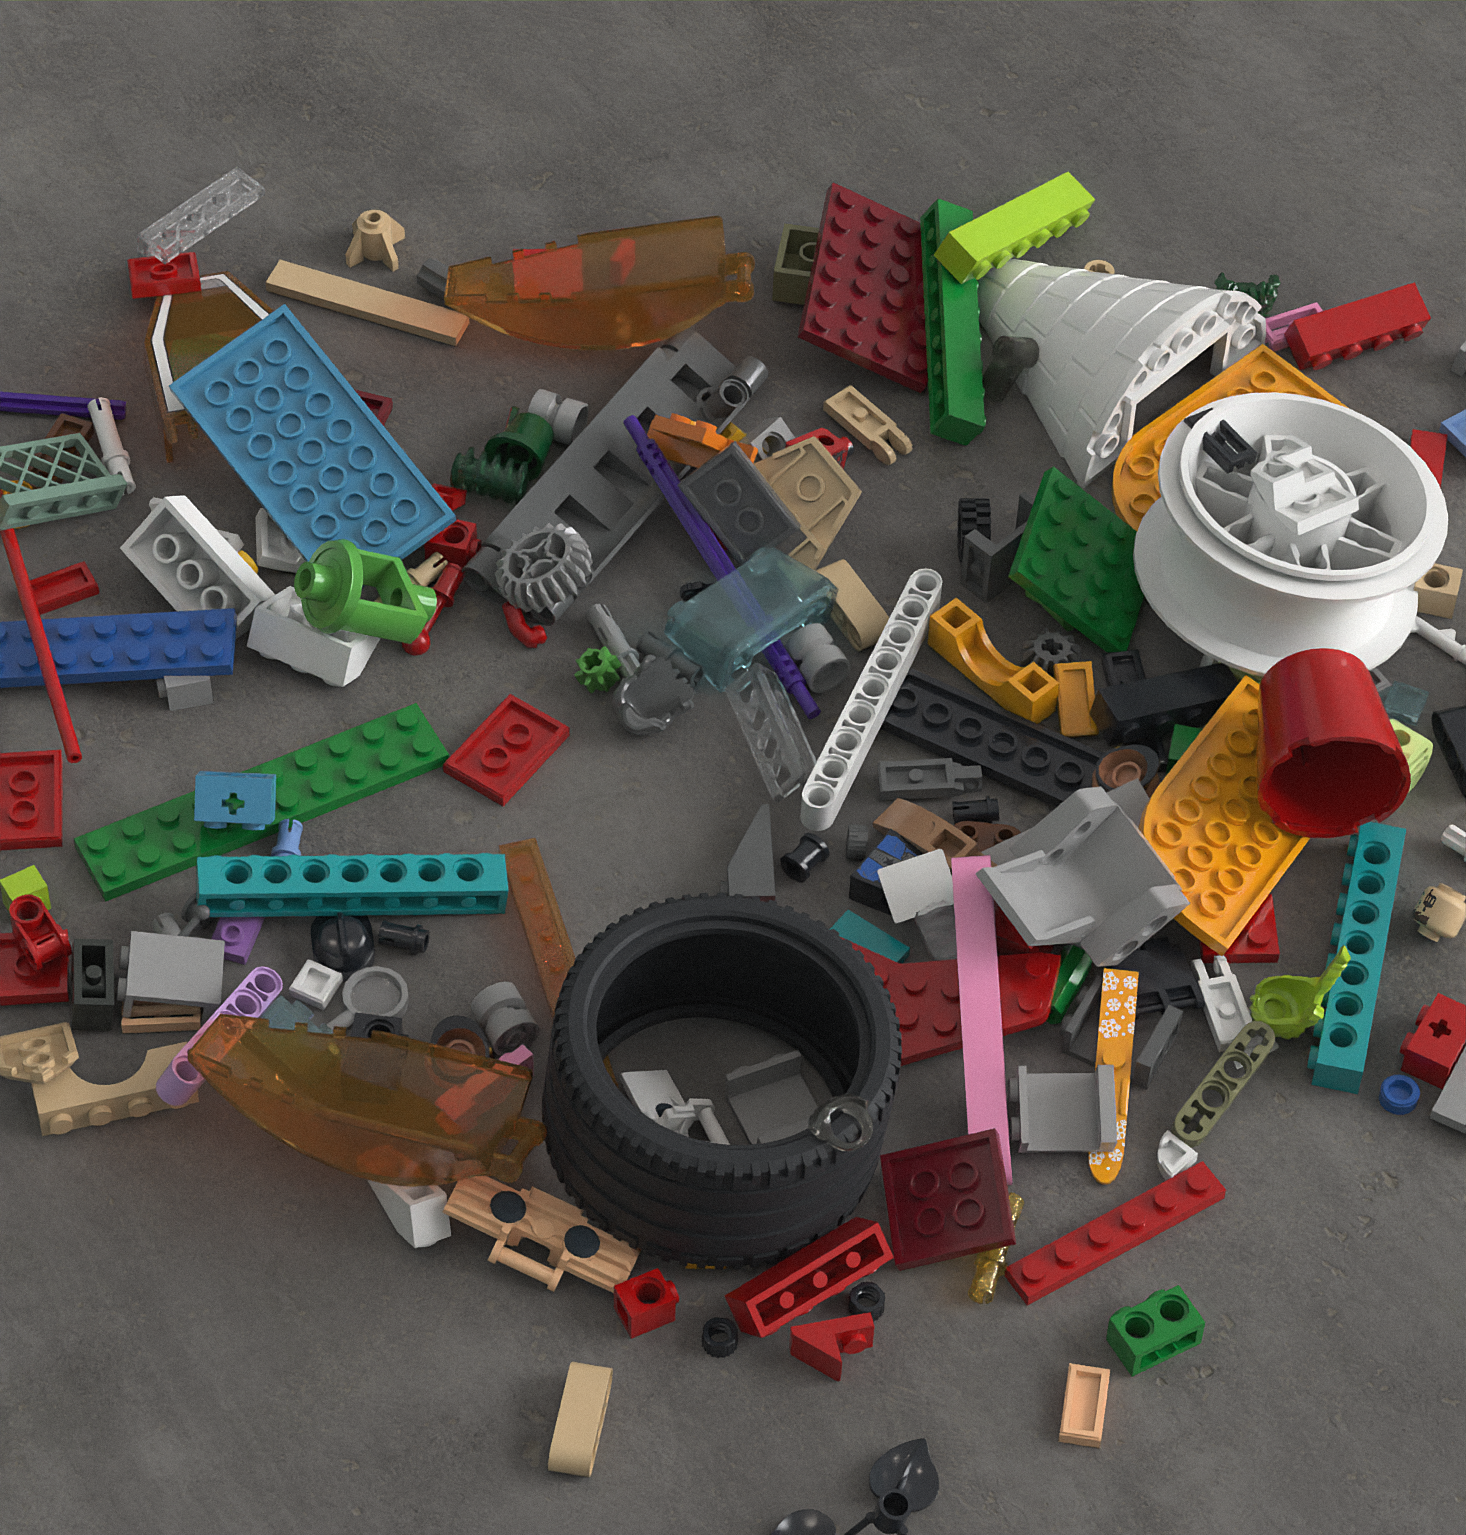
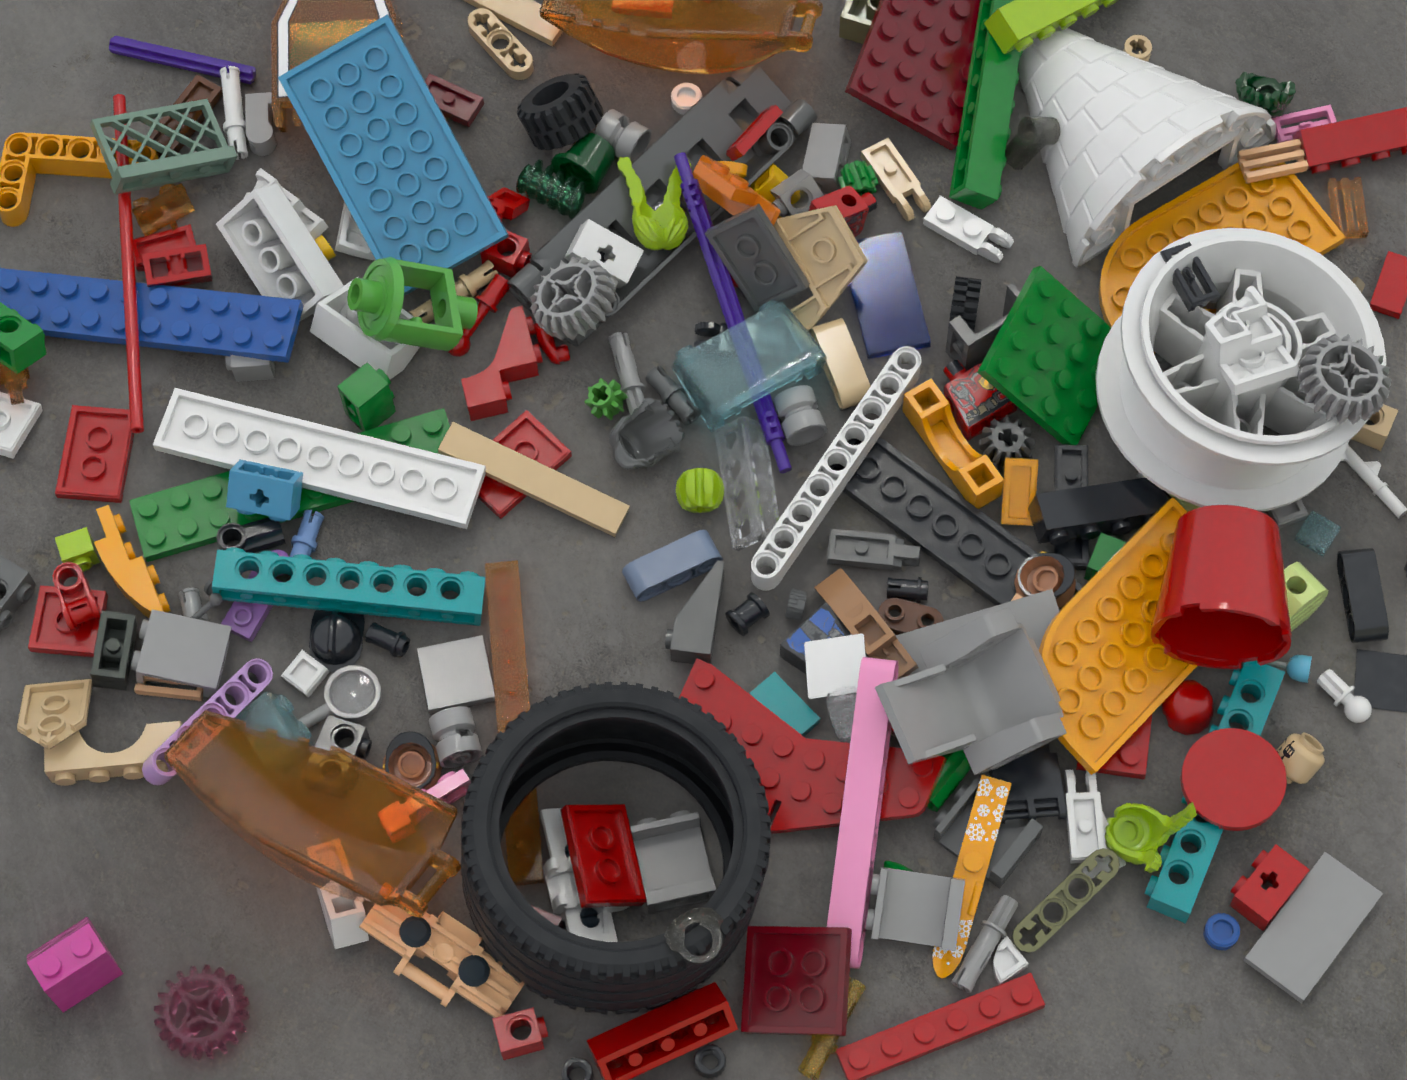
camera: 15 degrees right, 15 degrees up
none -> dark pink slope [27,917,123,1013]
none -> light orange slope [94,505,171,618]
none -> clear orange hips [132,183,195,236]
none -> red brick [142,244,213,287]
none -> white plate [153,388,486,529]
none -> clear pink gear [154,964,250,1061]
none -> black piece [217,517,286,553]
none -> light grey leg [245,92,281,156]
none -> green brick [337,362,396,432]
none -> light grey tile [417,635,496,714]
none -> tan tile [438,422,630,537]
none -> arch [461,306,543,421]
none -> tan beam [467,8,534,80]
none -> black tyre [517,73,604,150]
none -> red tile [560,804,647,908]
none -> white brick [564,219,644,289]
none -> lime hair [617,157,691,251]
none -> sand blue beam [622,530,723,602]
none -> white tile [671,83,702,115]
none -> lime piece [675,468,724,513]
none -> red tile [726,104,783,161]
none -> light grey hinge [802,123,851,193]
none -> green gear [837,160,879,196]
none -> clear blue tile [849,231,931,359]
none -> white hinge [923,195,1014,263]
none -> torso [943,360,1017,441]
none -> light grey axle [951,895,1018,993]
none -> red hair [1162,680,1214,735]
none -> red tile [1180,728,1287,831]
none -> light nougat tile [1237,139,1308,183]
none -> medium azure hinge [1267,655,1312,683]
none -> light grey gear [1297,334,1392,425]
none -> clear orange tile [1328,177,1369,239]

